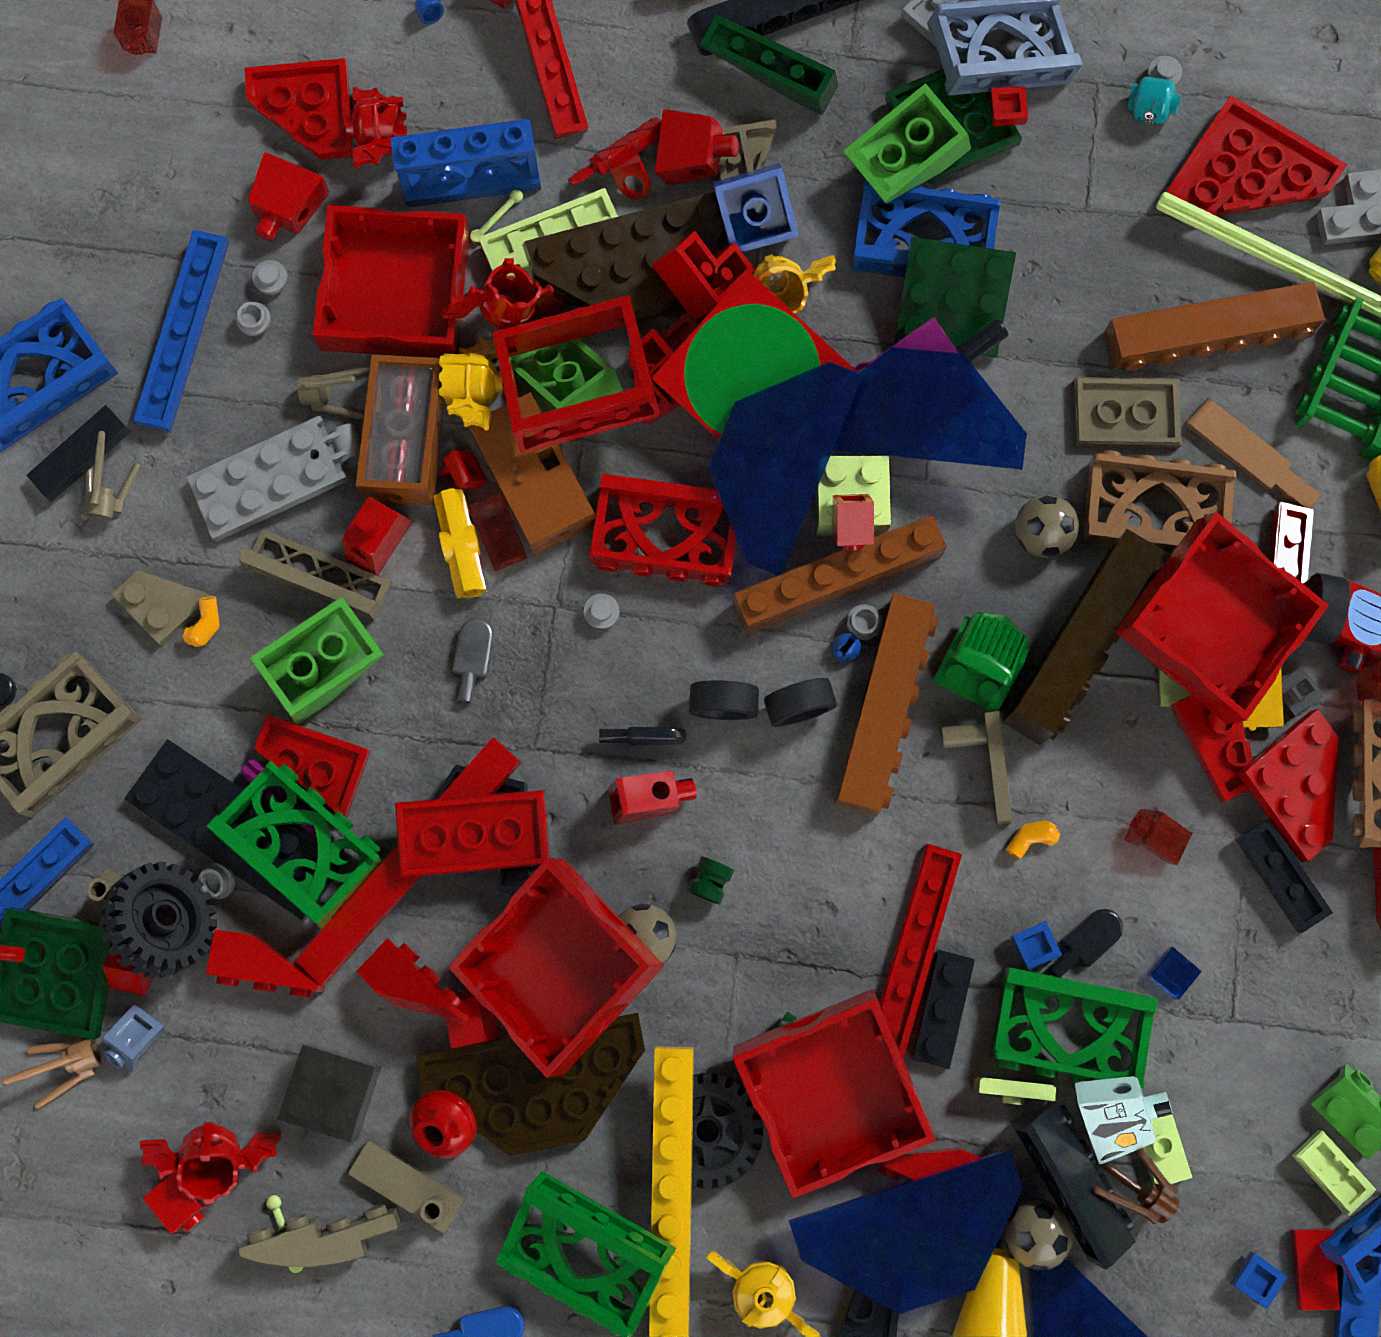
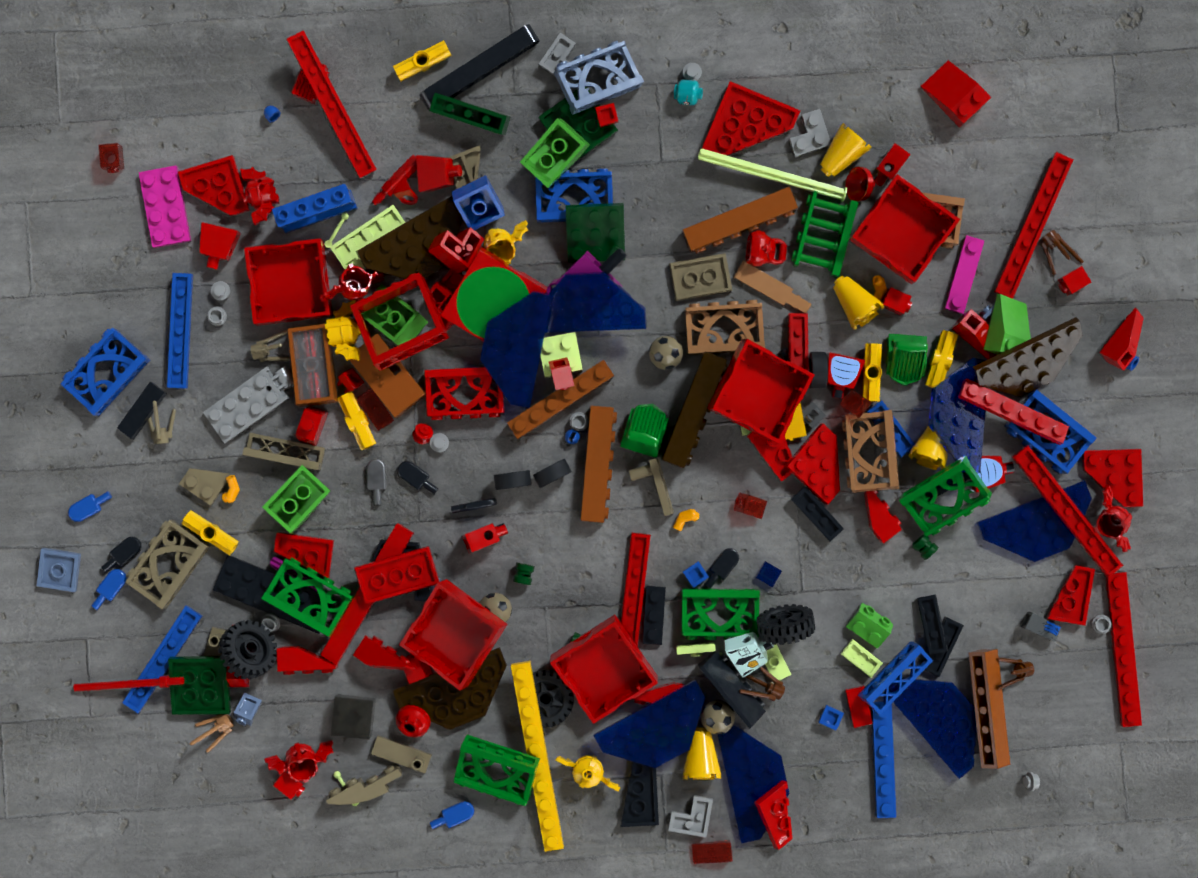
camera: 10 degrees left, 10 degrees up
none -> dark pink plate [139,165,191,248]
none -> yellow piece [181,510,239,556]
none -> black piece [397,461,439,495]
none -> red wheel [412,423,433,444]
none -> red piece [746,230,787,267]
none -> black wheel [756,604,815,645]

